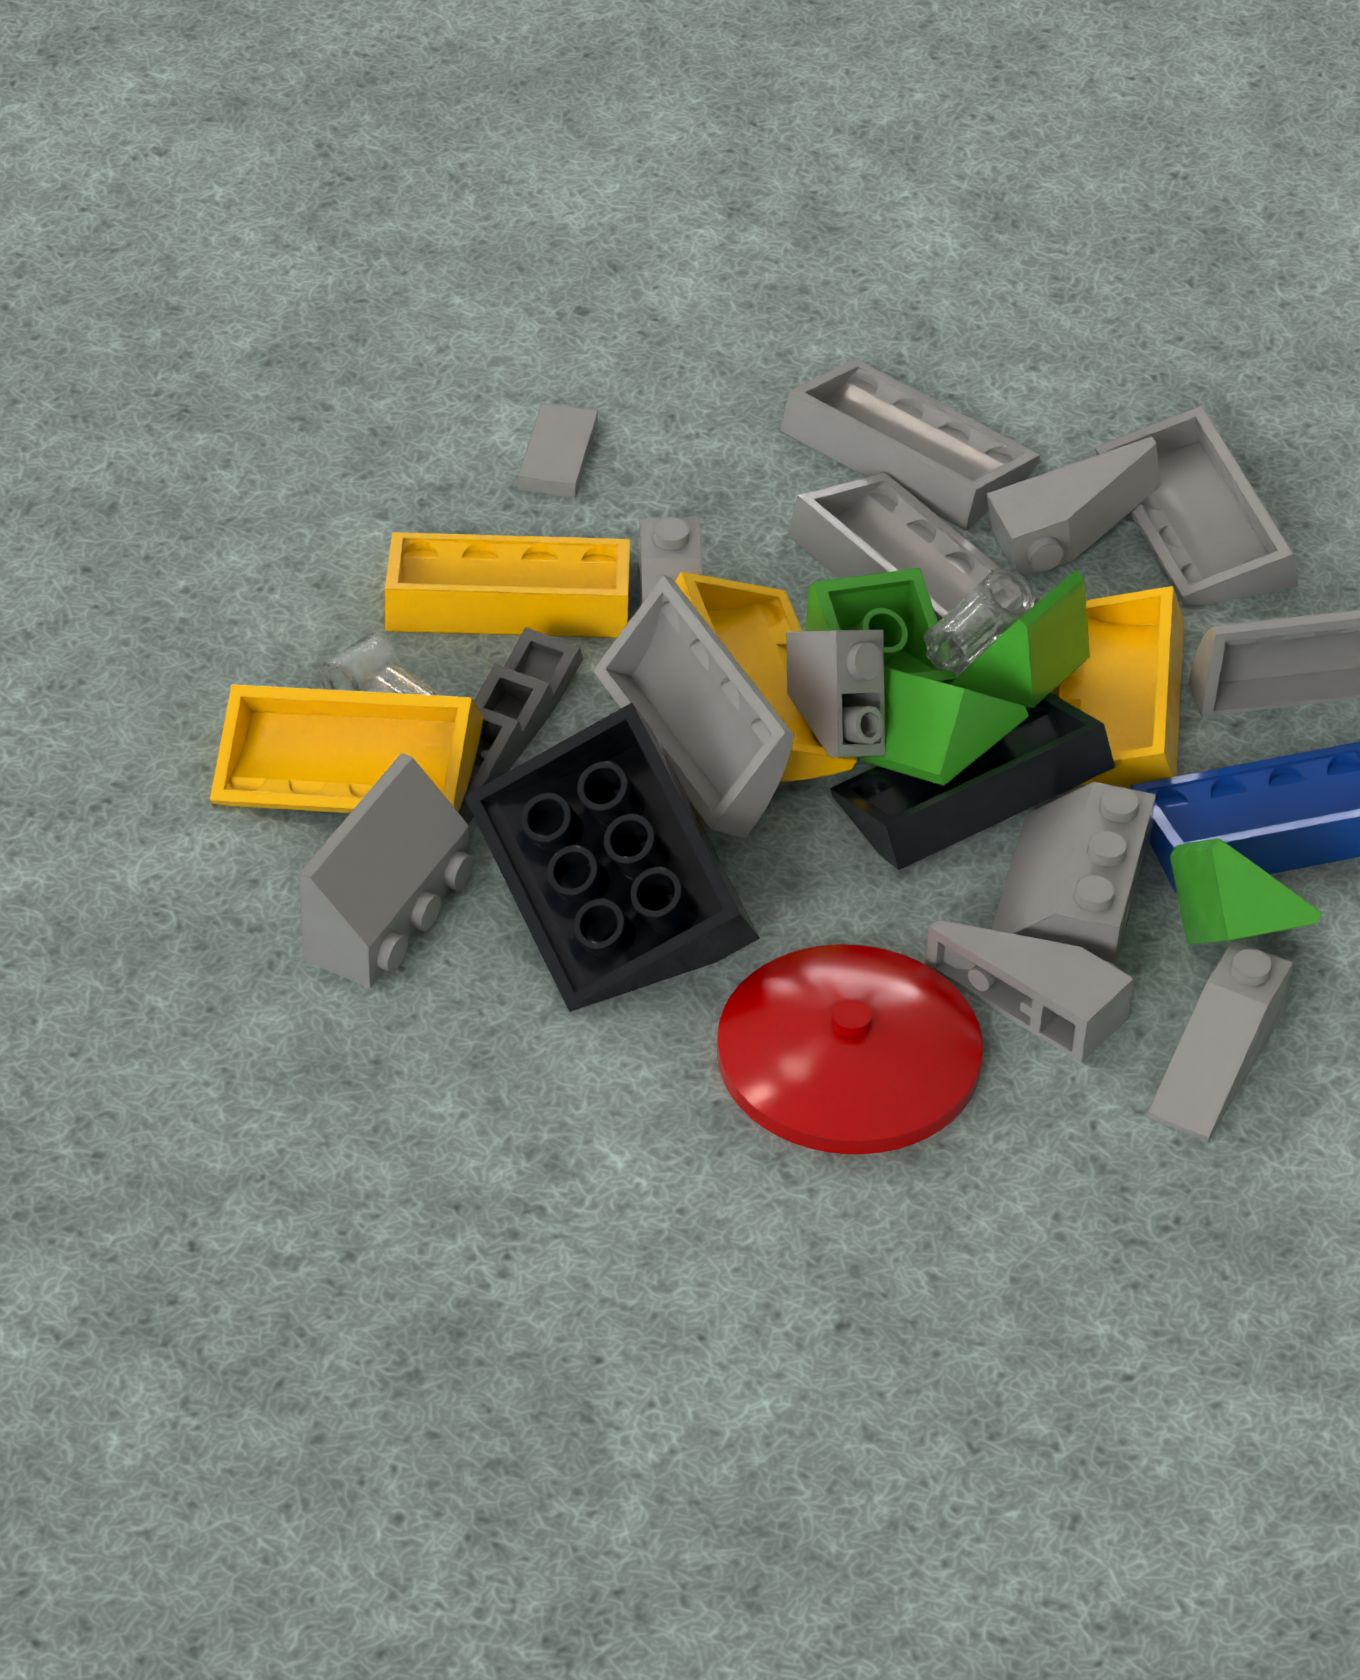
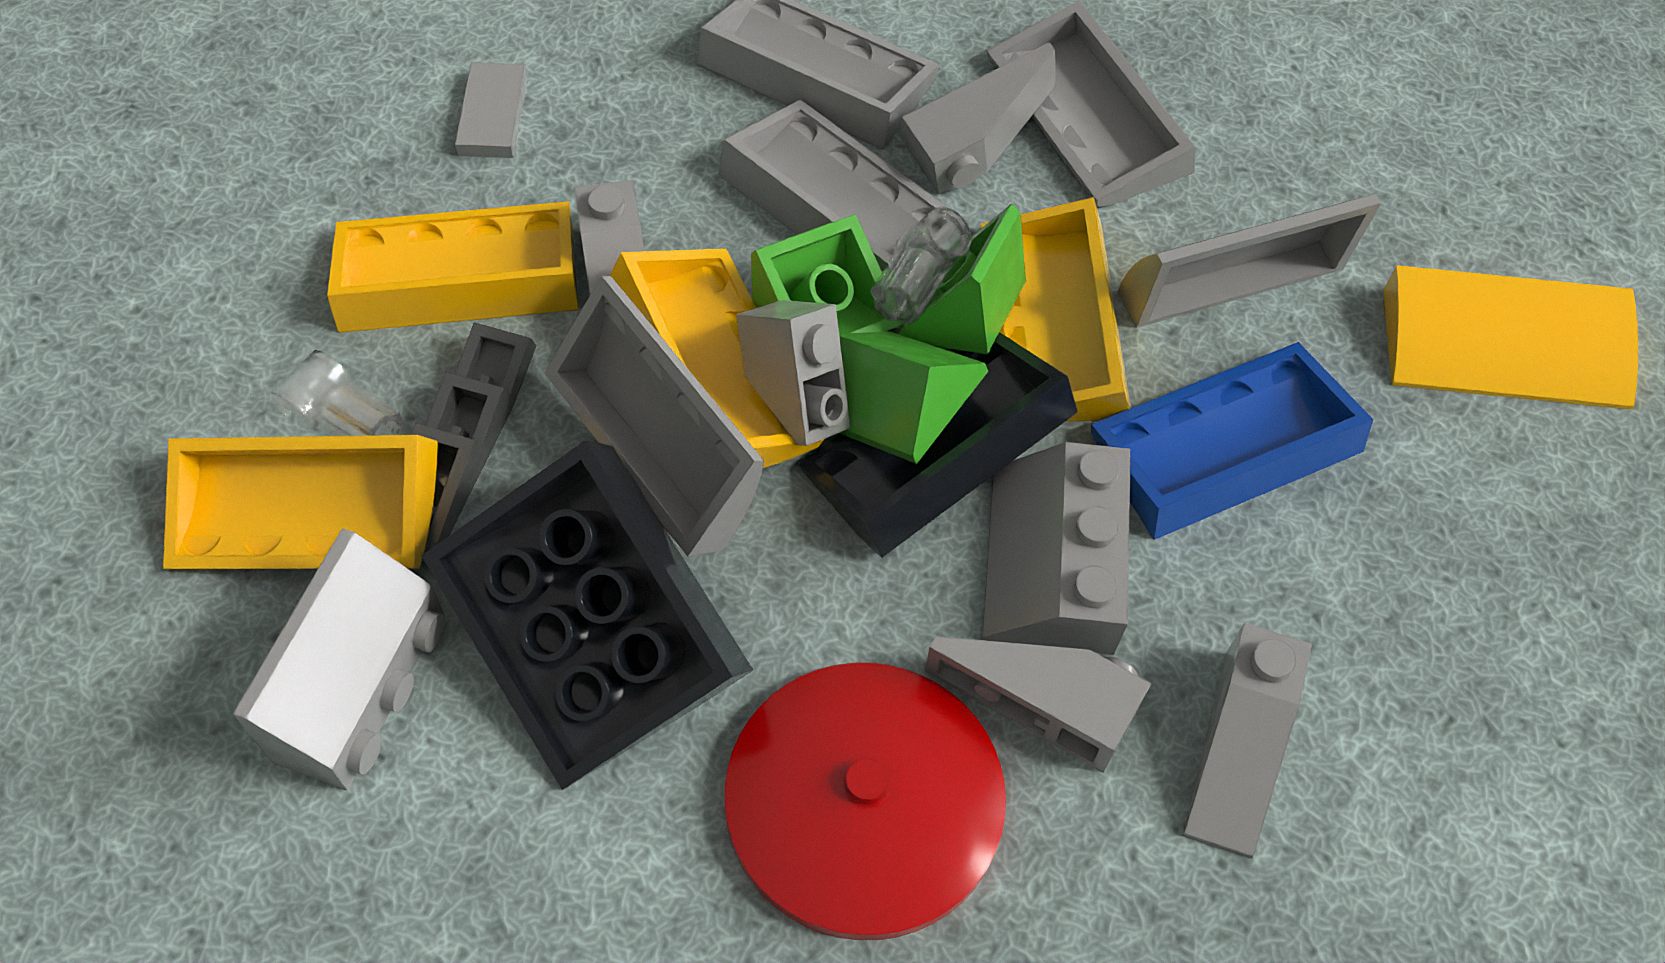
camera: 10 degrees left, 15 degrees up
bright green slope [1170,838,1323,945] -> none

